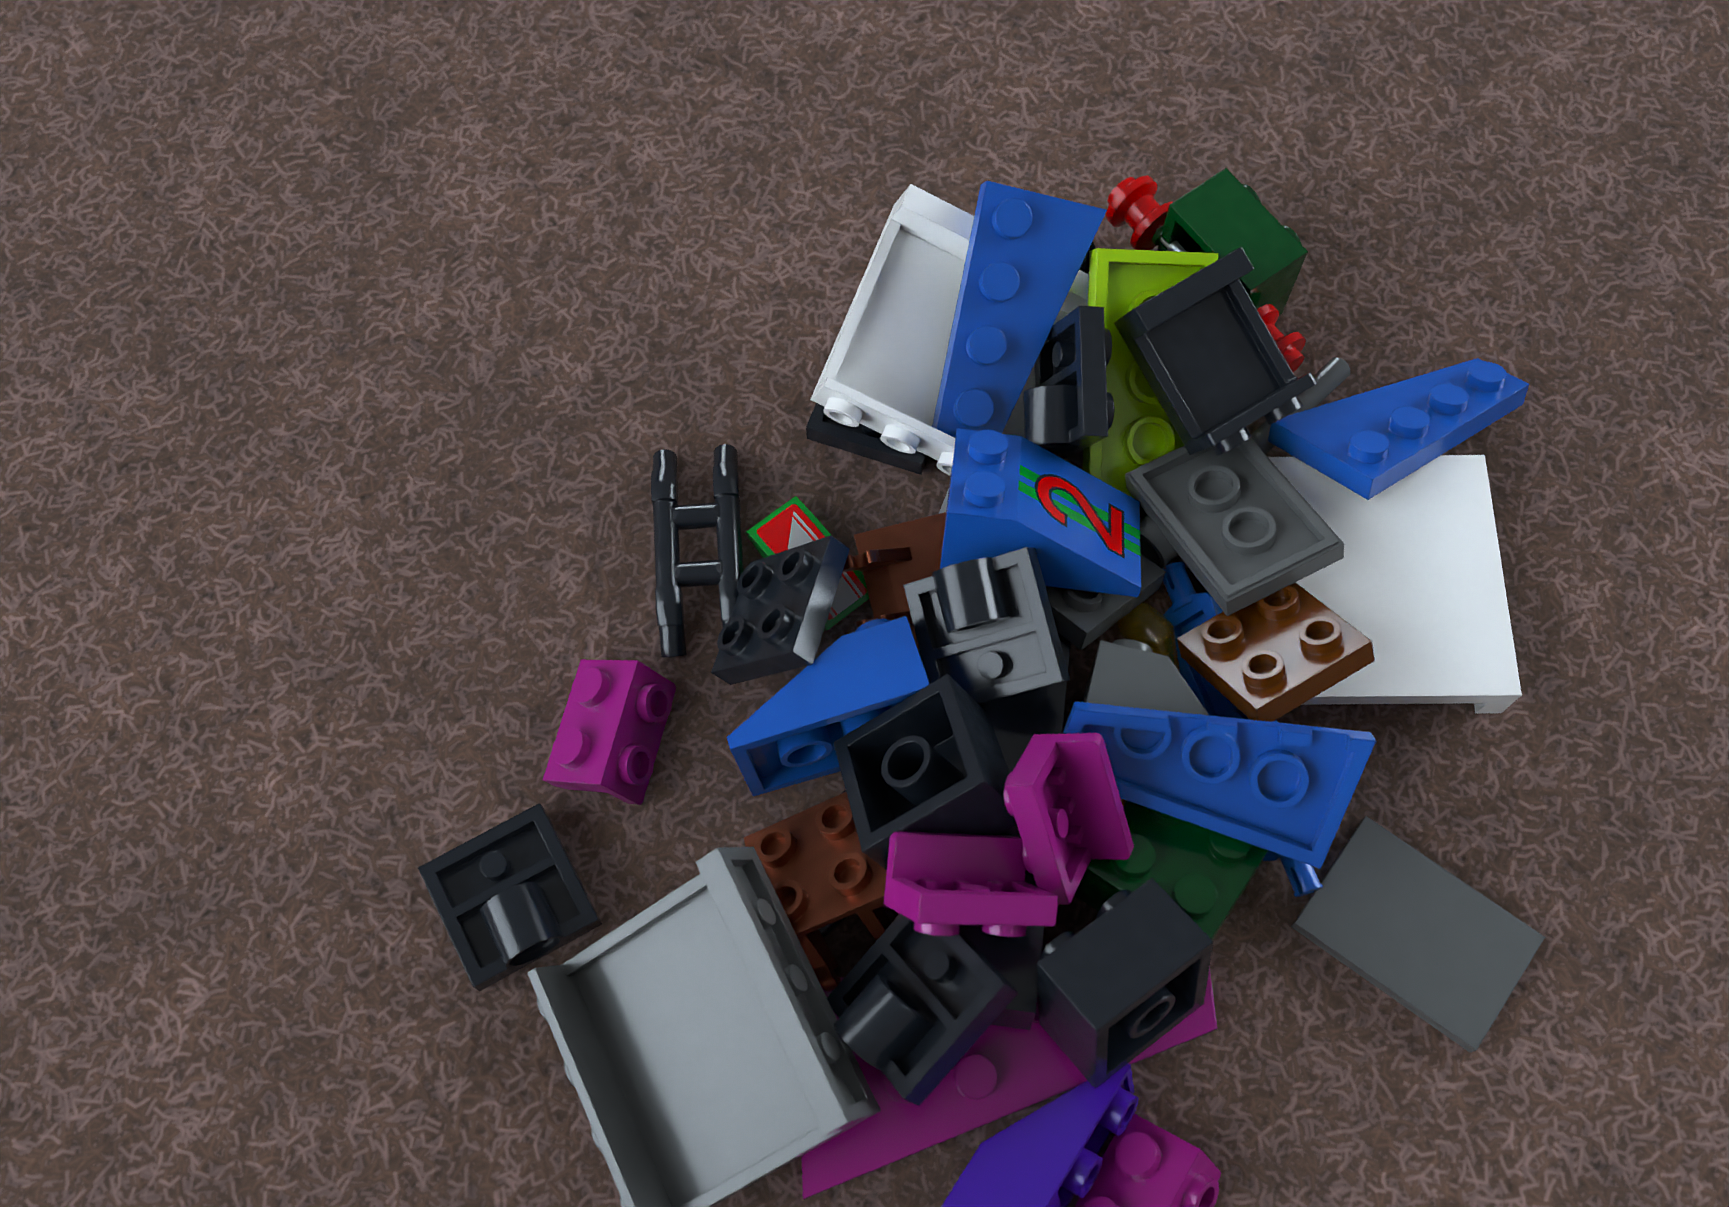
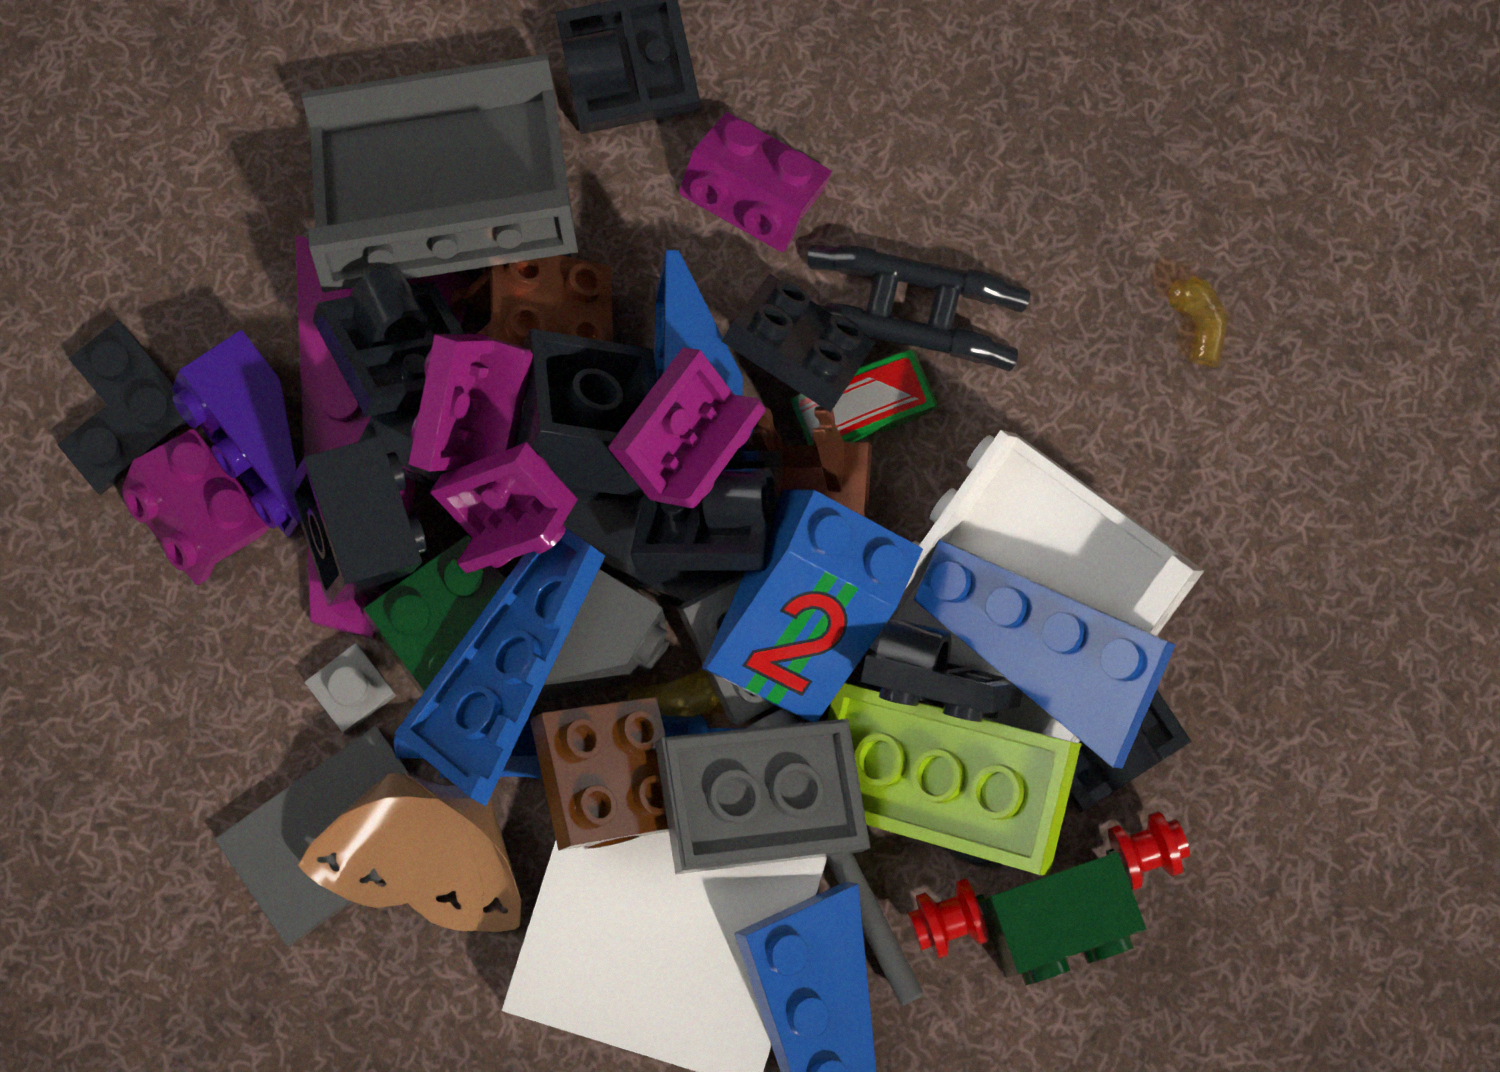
camera: 105 degrees right, 10 degrees up
black panel [1114,246,1317,456] -> none
none -> medium nougat piece [298,772,522,932]
none -> light grey plate [304,643,397,735]
none -> magenta bracket [608,348,766,508]
none -> clear yellow arm [1168,275,1228,368]

